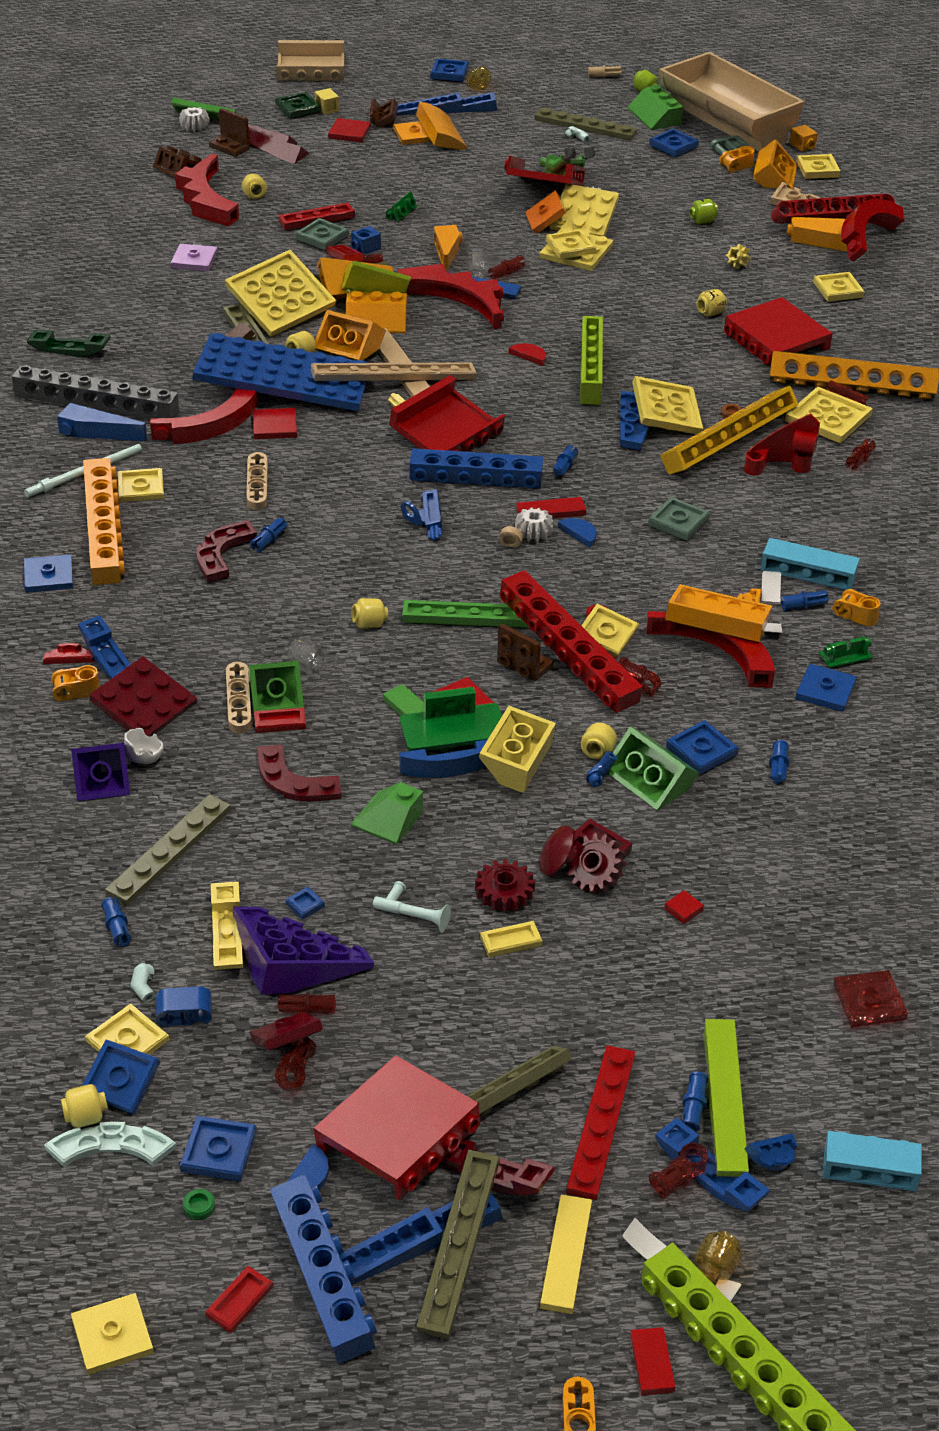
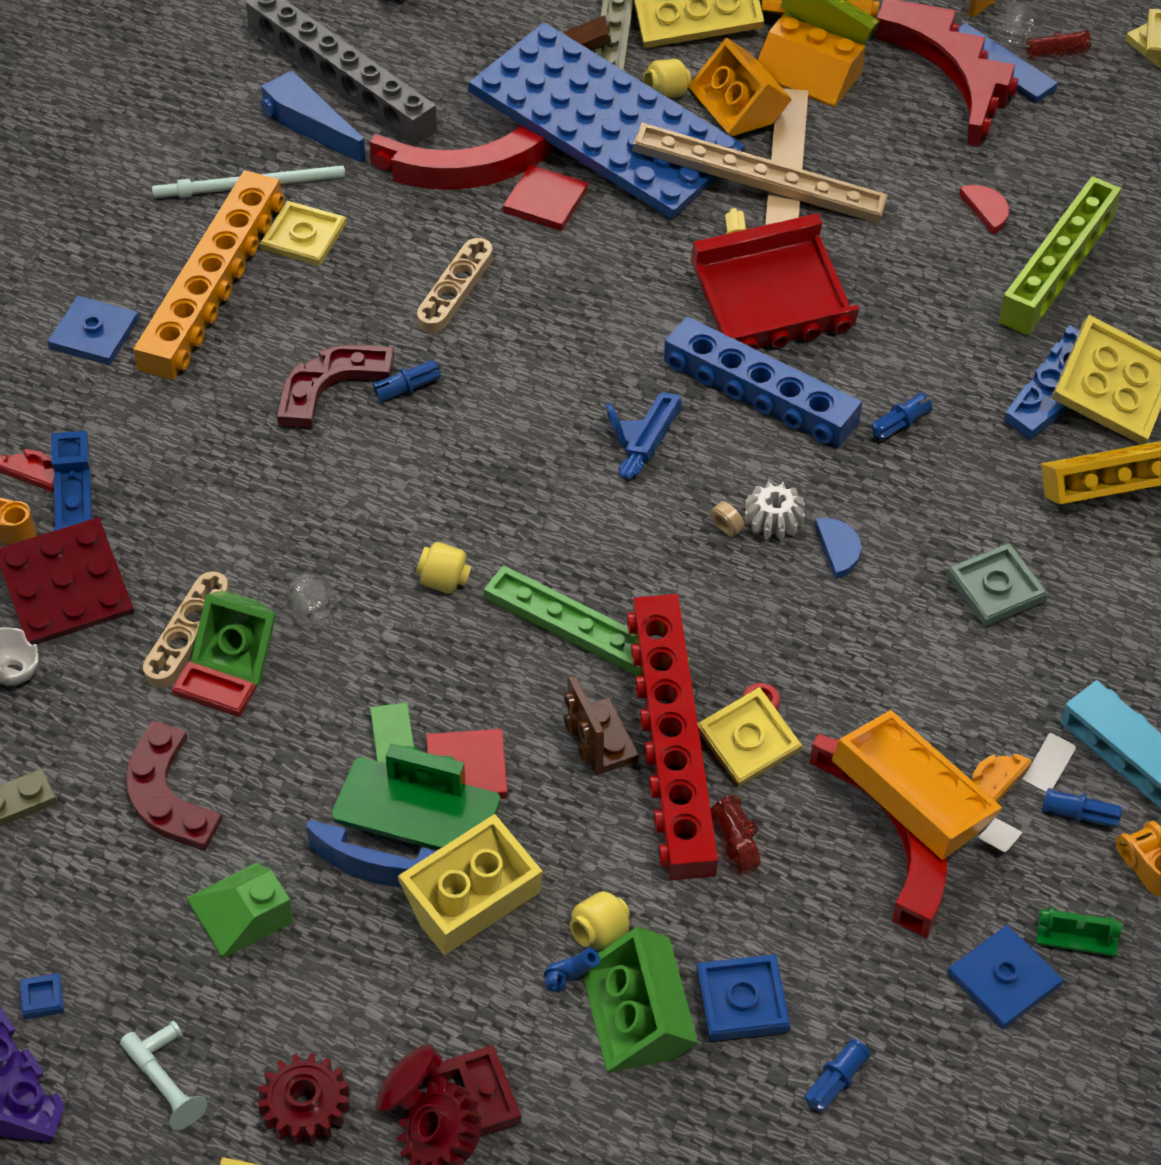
camera: 30 degrees right, 10 degrees up
red tile [516,497,586,519] -> none

